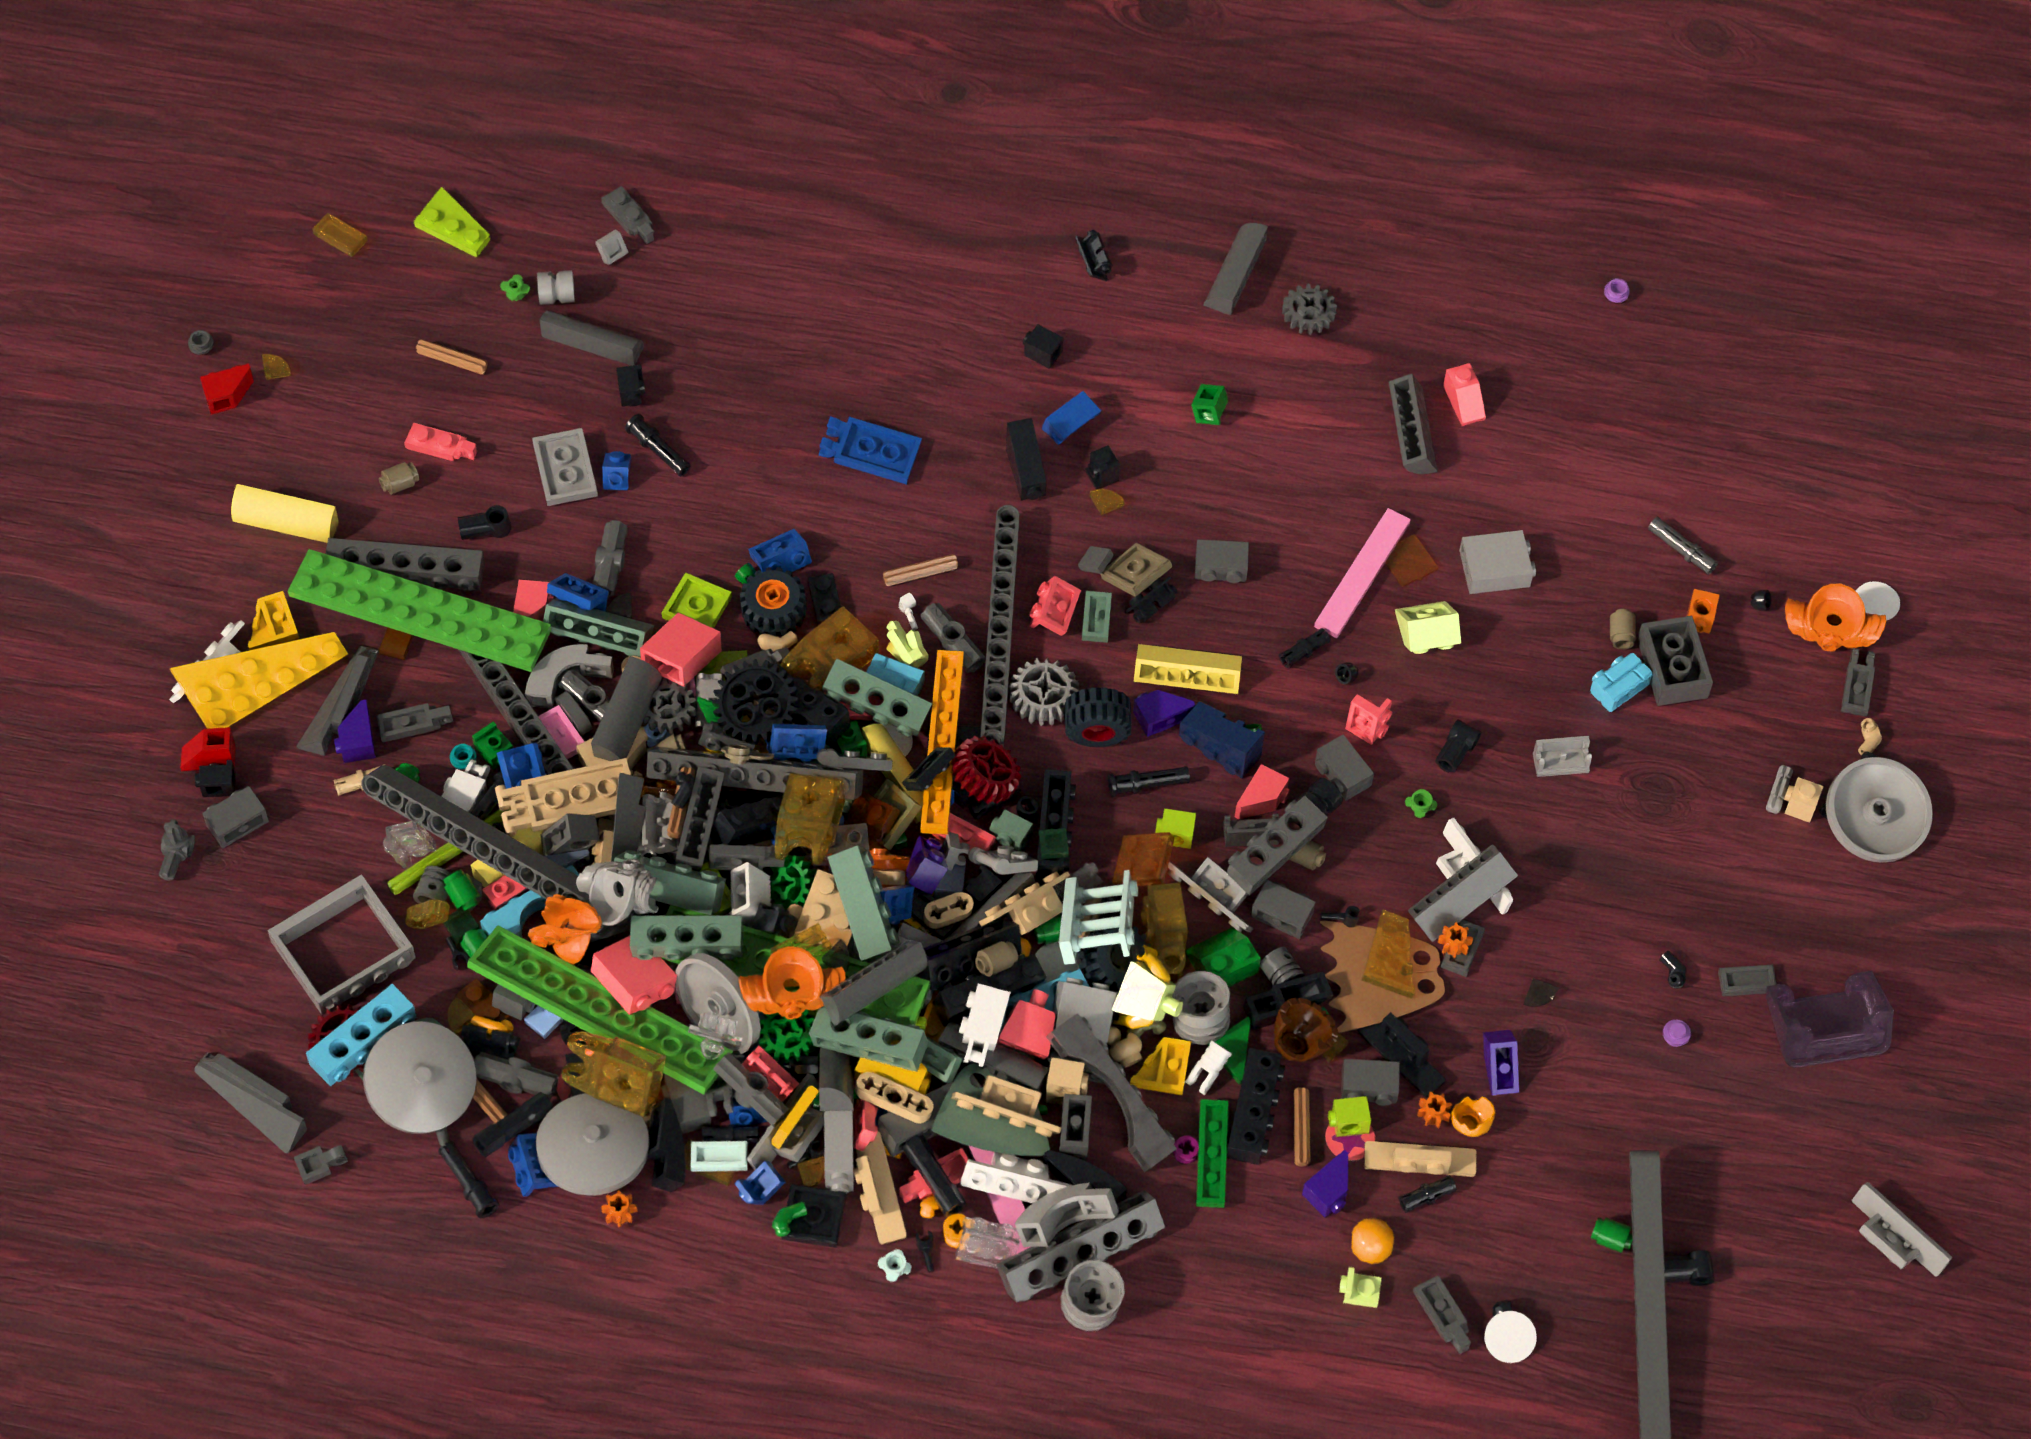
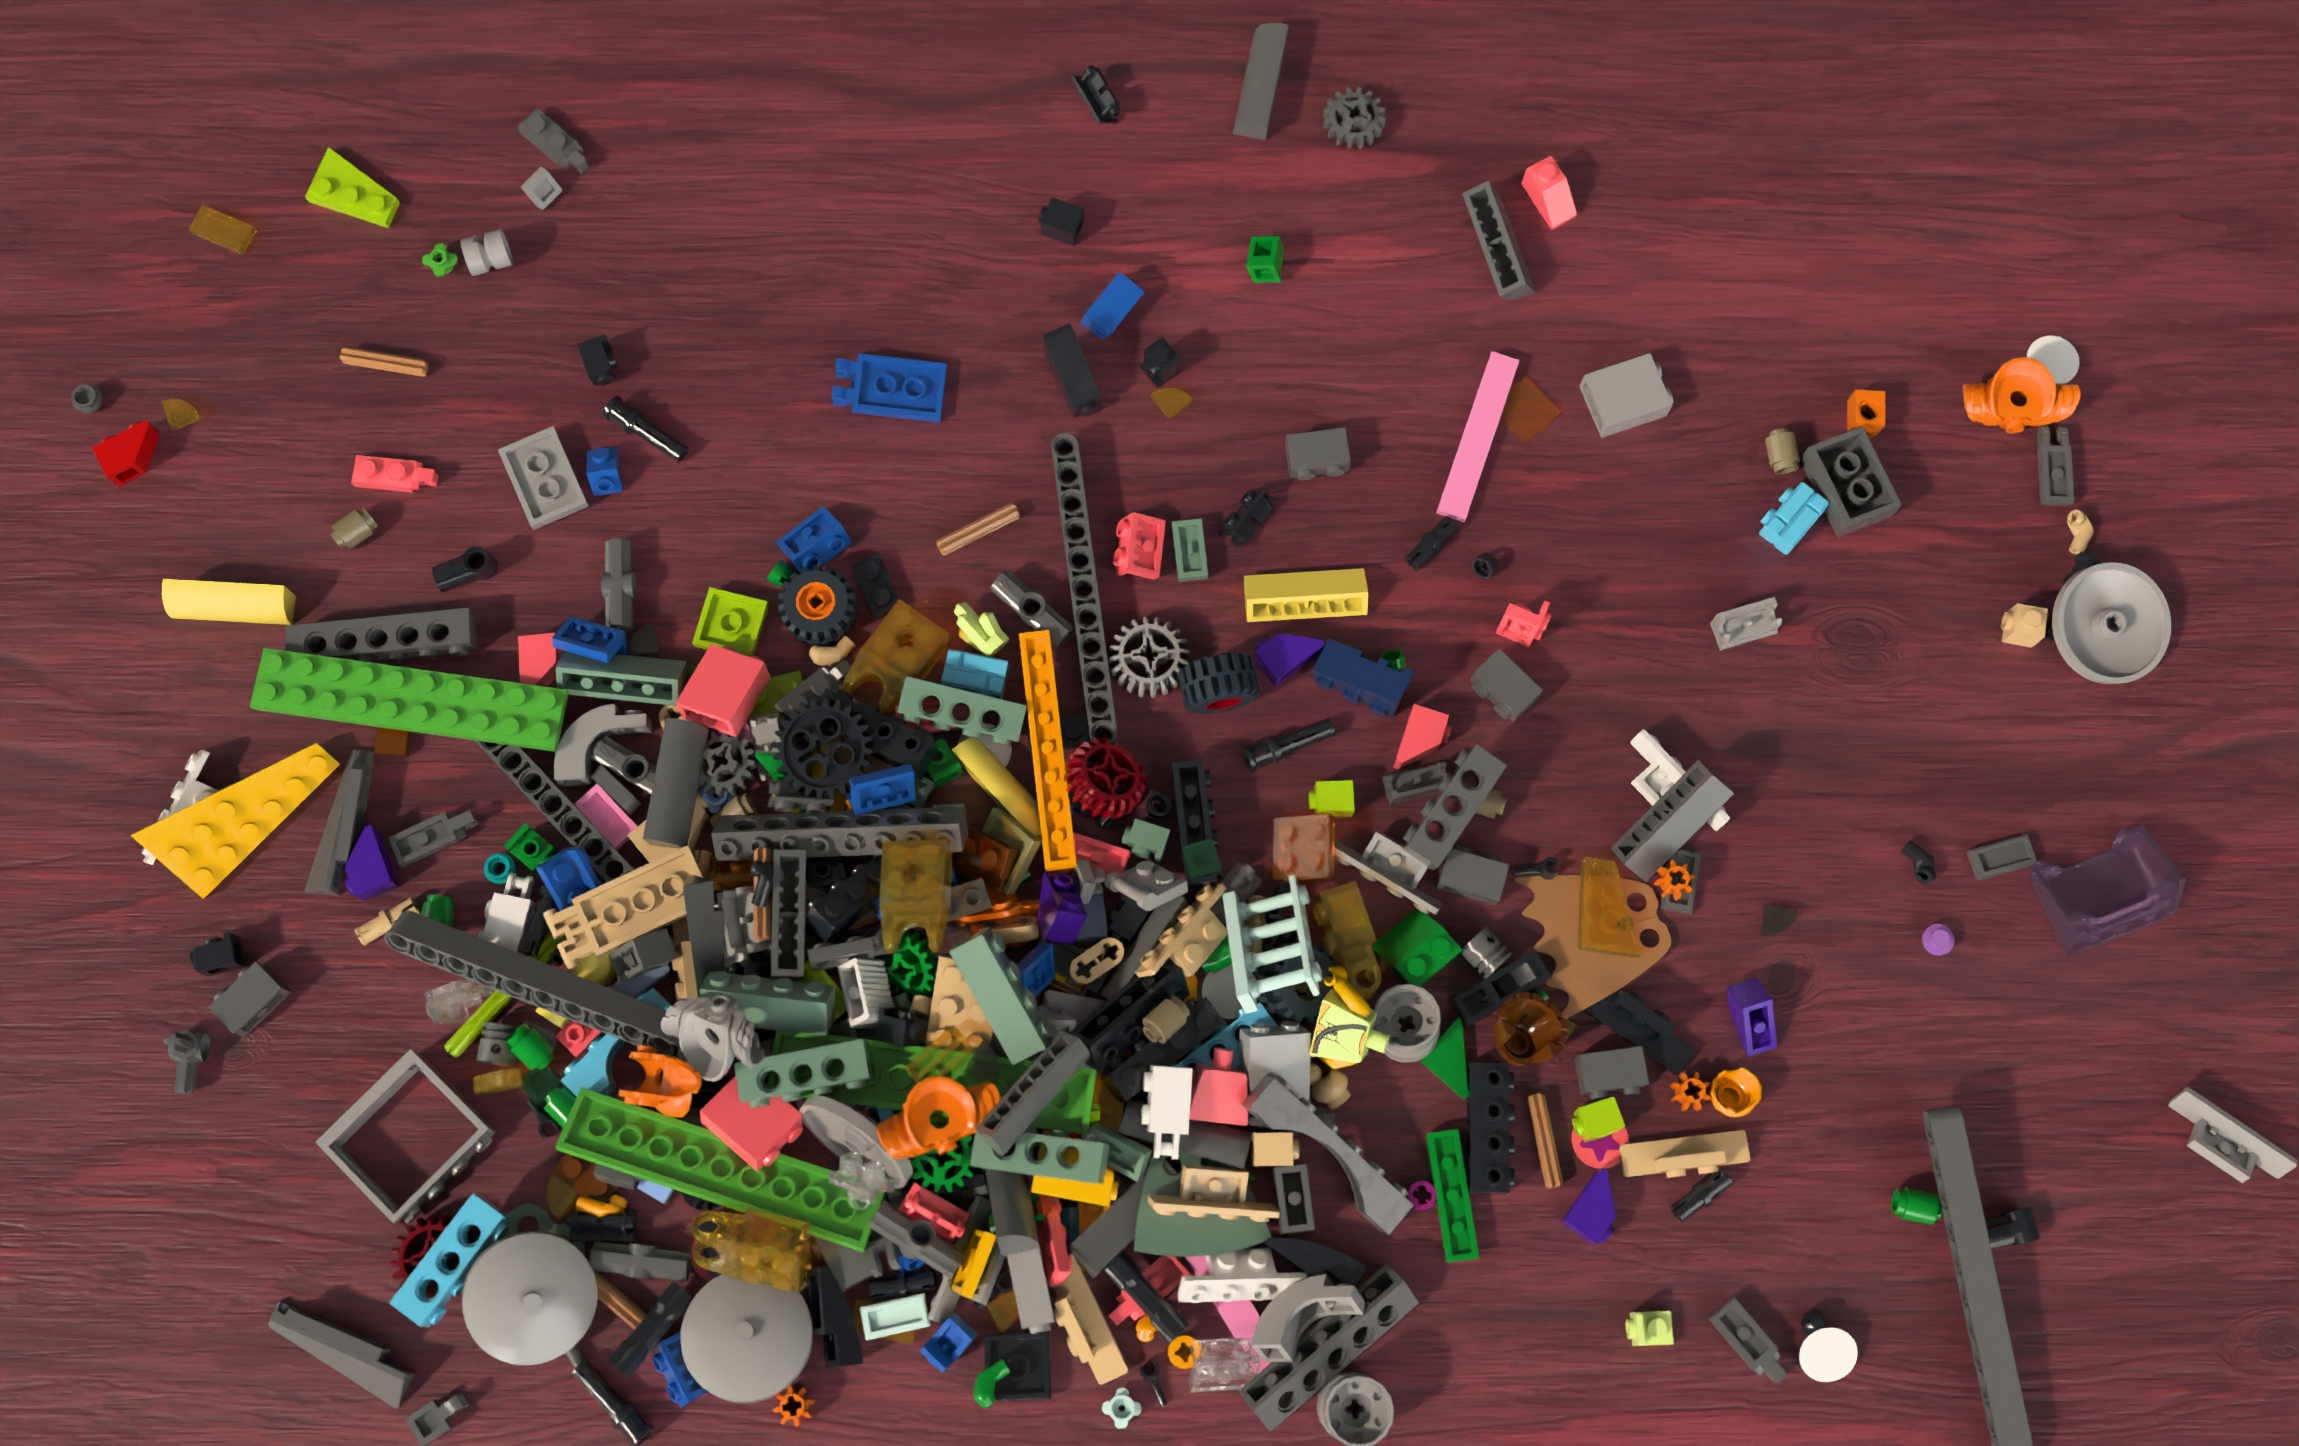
camera: 10 degrees left, 15 degrees up
red slope [180,727,236,771] -> none
yellow wing [248,591,299,650] -> none
dark grey brick [539,310,644,366] -> none
dark tan plate [721,744,774,764] -> none
dark grey hinge [816,748,893,771] -> none
tan beam [855,1072,933,1123] -> none
white hand [899,593,918,630] -> none
black plate [902,747,956,791] -> none
dark grey tile [1078,546,1114,574] -> none
dark tan plate [1100,543,1172,597] -> none
yellow wing [1130,1037,1191,1095] -> none
white hinge [1185,1040,1232,1095] -> none
black wheel [1296,777,1343,816] -> none
light orange hair [1352,1218,1394,1264] -> none
yellowish green slope [1395,601,1461,654] -> none
bright green plate [1405,789,1437,818] -> none
black piece [1435,719,1482,773] -> none
medium lavender plate [1604,279,1629,303] -> none
dark grey pin [1648,517,1718,575] -> none
black hinge [1750,590,1771,611] -> none
light grey axle [1766,765,1793,814] -> none

